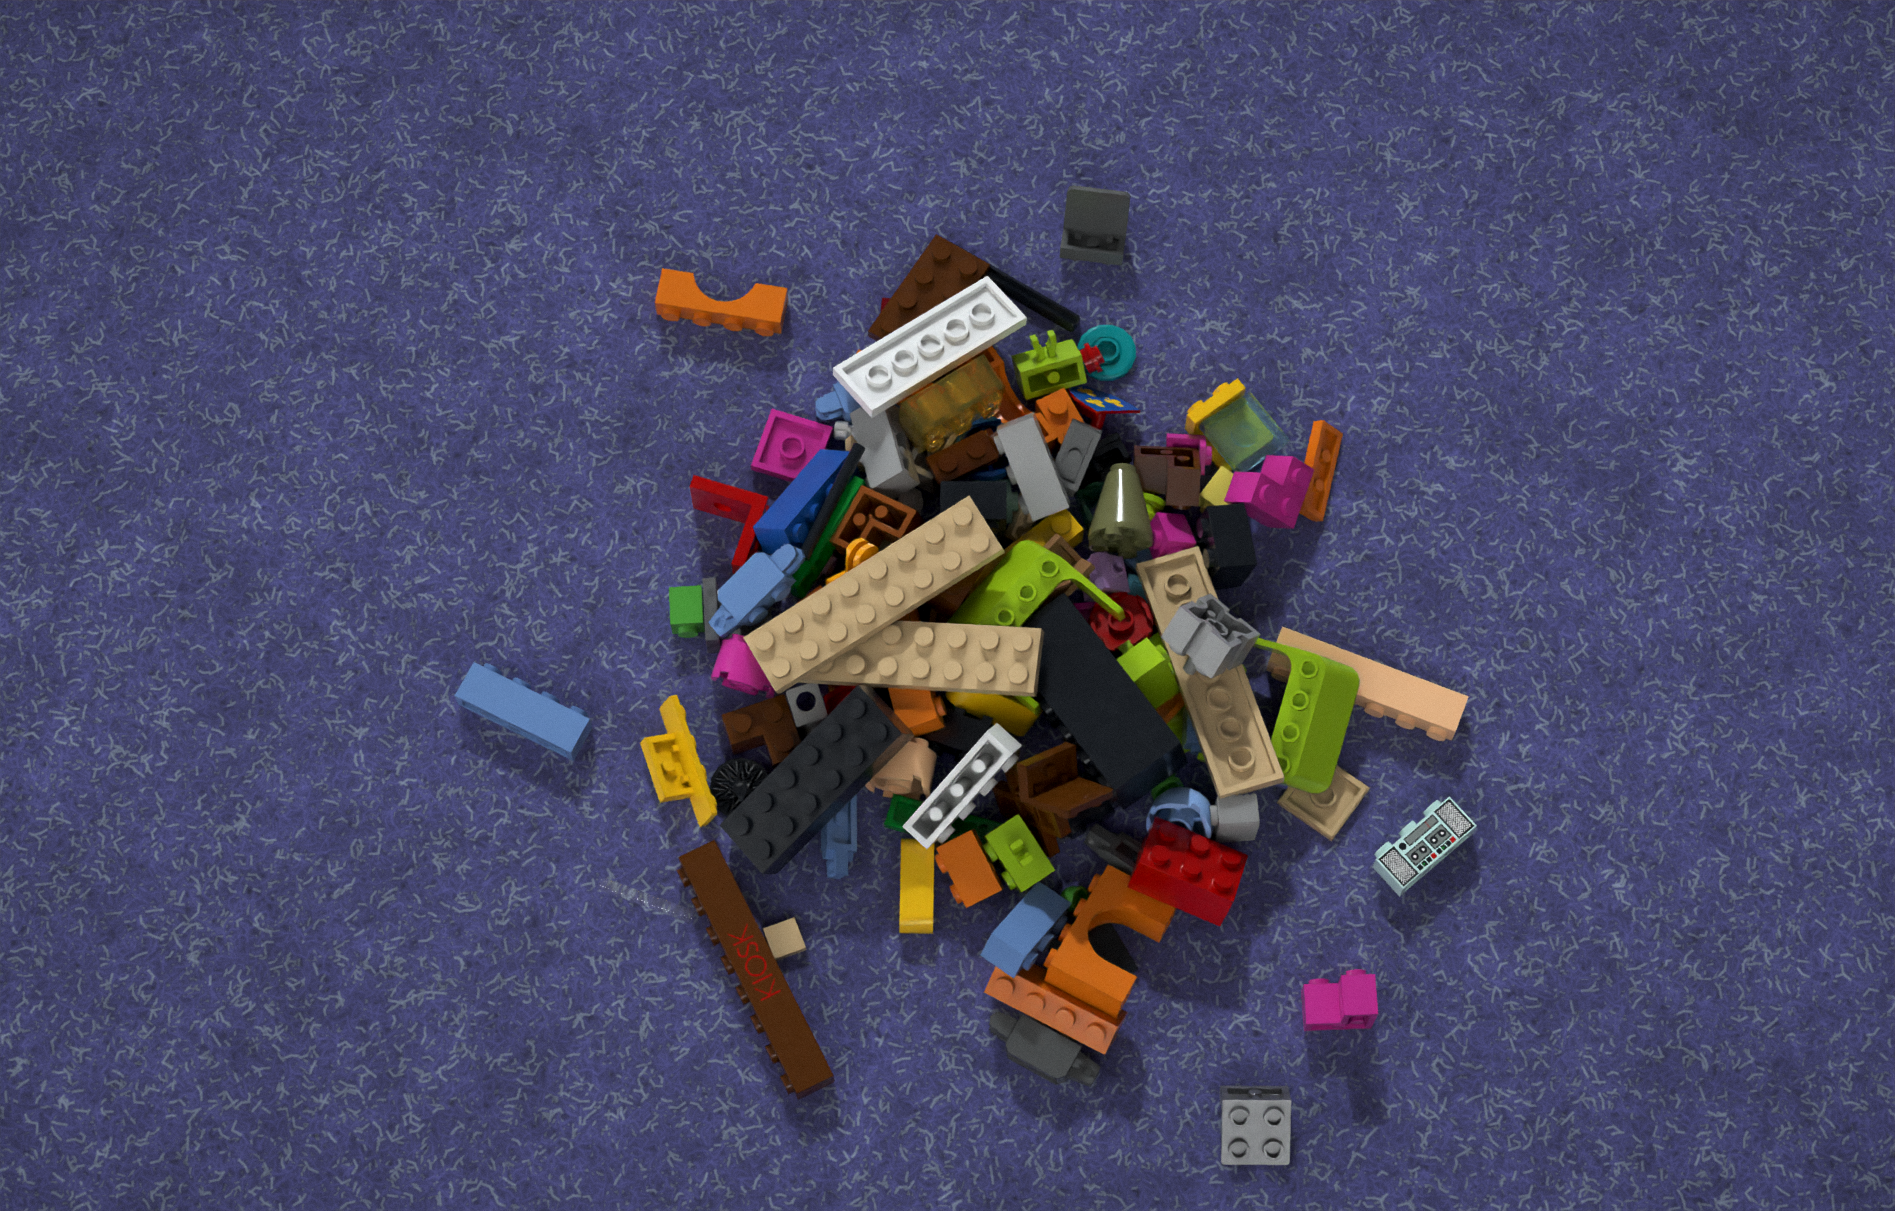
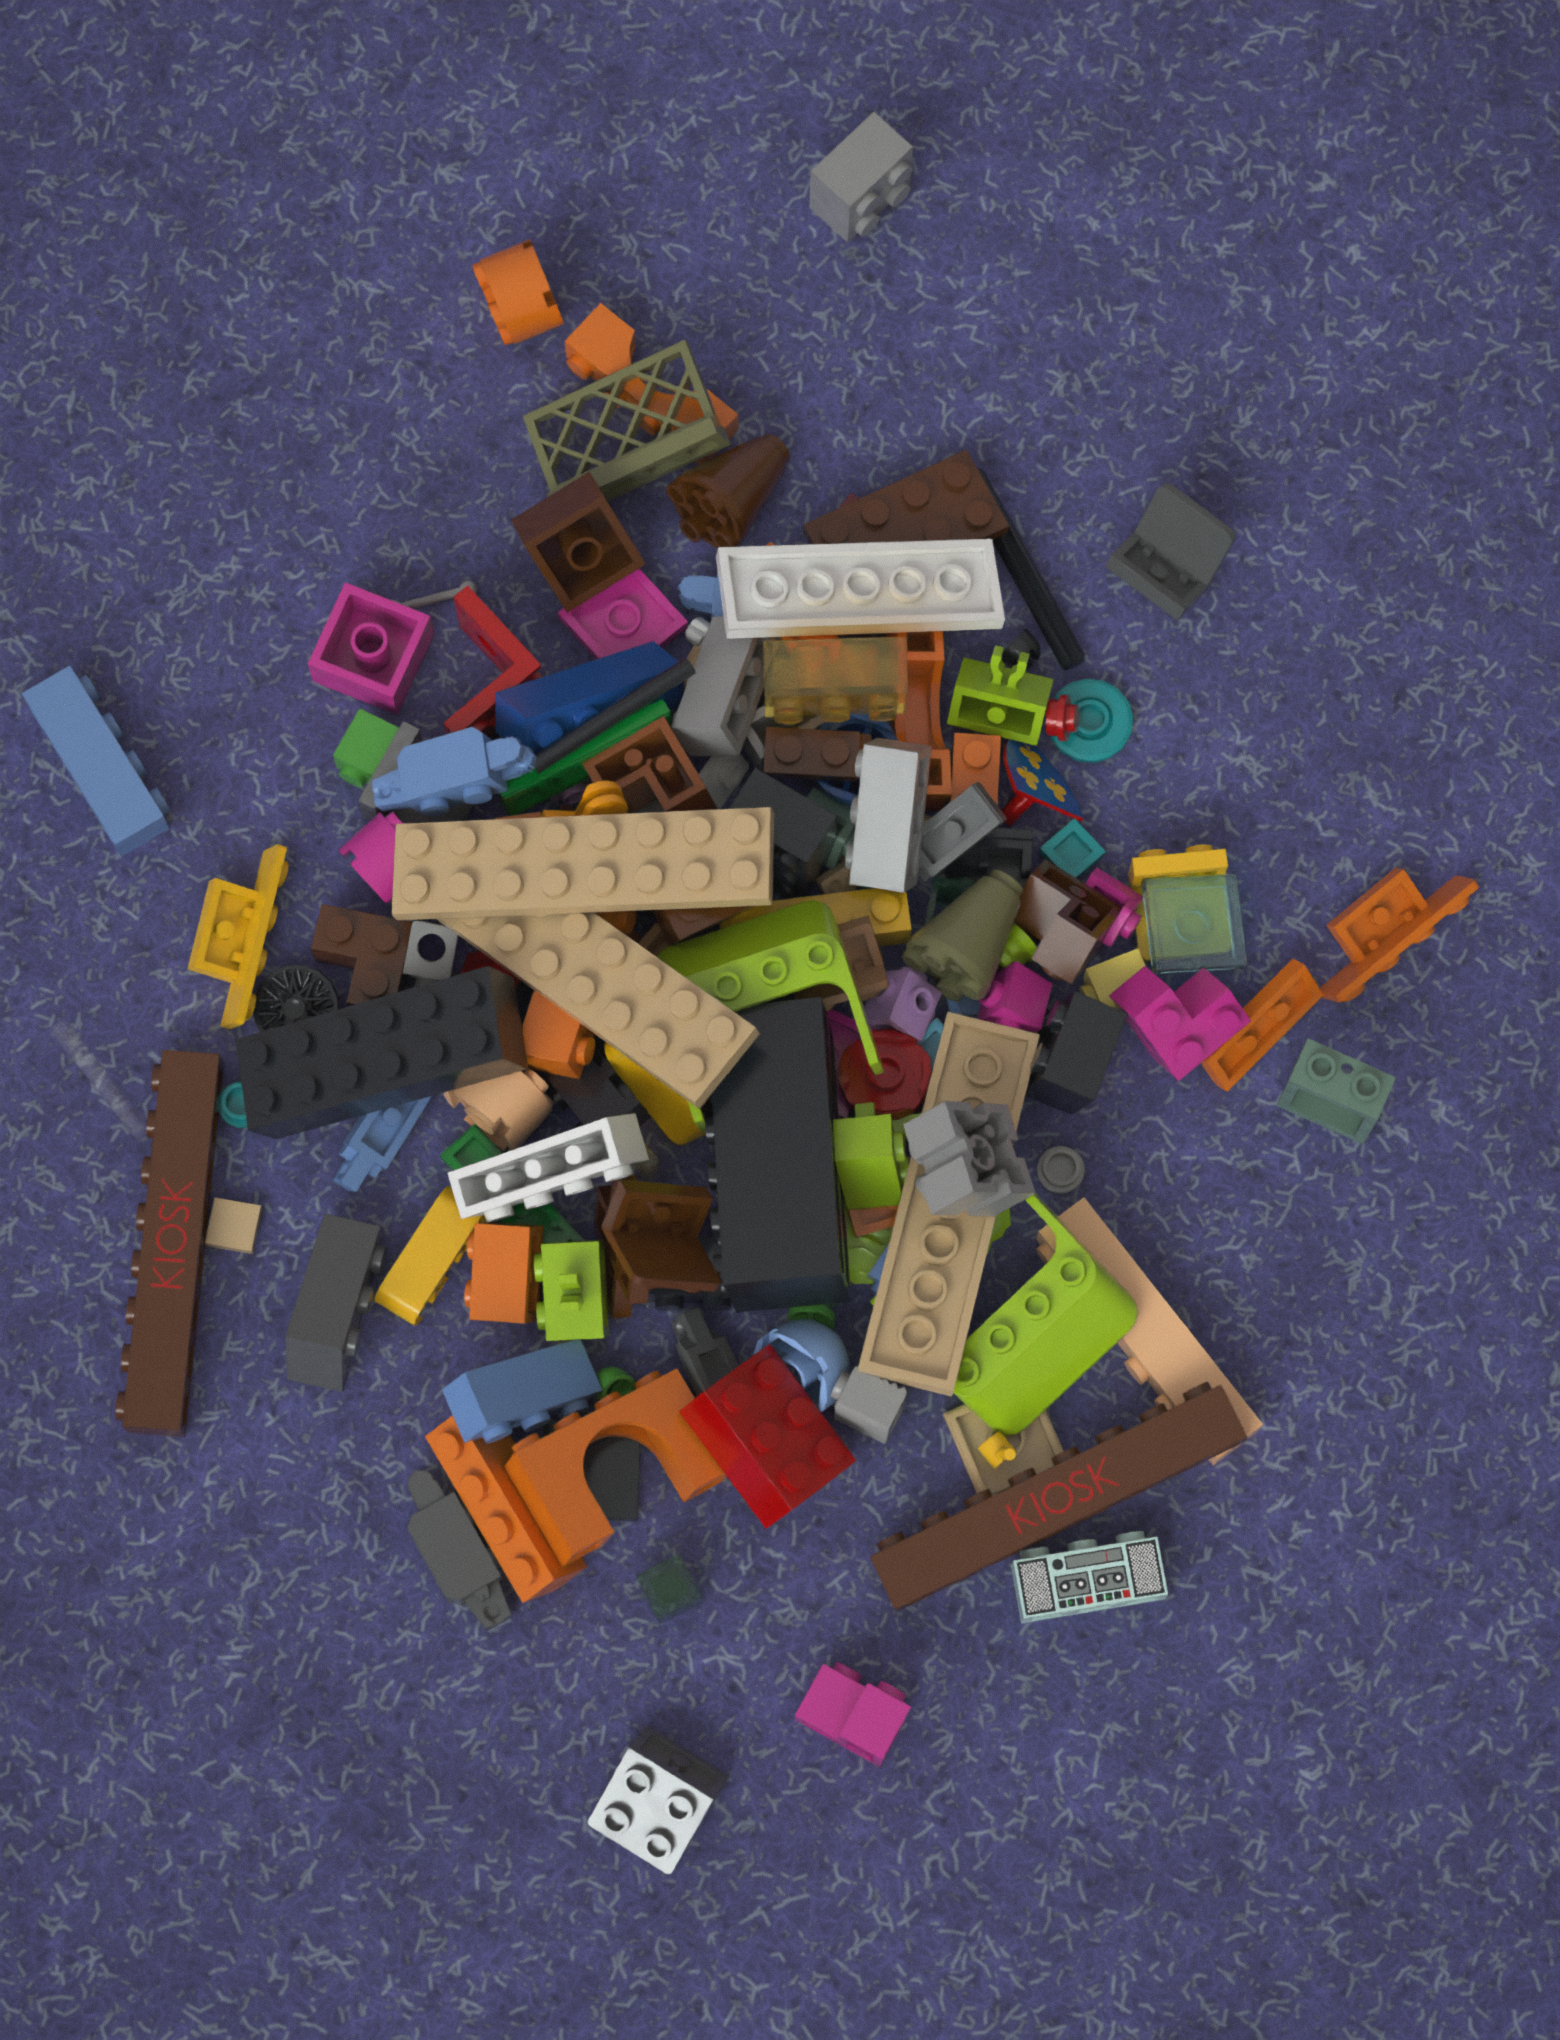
camera: 30 degrees right, 5 degrees up
none -> teal plate [218,1081,248,1128]
none -> dark grey wedge [285,1213,387,1392]
none -> dark pink brick [308,582,434,715]
none -> light grey hinge [391,581,477,609]
none -> orange brick [472,239,564,346]
none -> reddish brown brick [511,471,646,613]
none -> olive fence [523,340,731,502]
none -> brick [636,1554,702,1625]
none -> reddish brown cone [666,434,790,549]
none -> light grey brick [809,112,913,243]
none -> reddish brown brick [870,1382,1248,1611]
none -> yellow hand [978,1431,1017,1469]
none -> black hinge [1002,628,1041,669]
none -> light grey plate [1037,1146,1085,1194]
none -> teal plate [1039,819,1106,879]
none -> sand green window [1276,1038,1397,1144]
none -> orange bracket [1320,867,1479,1003]

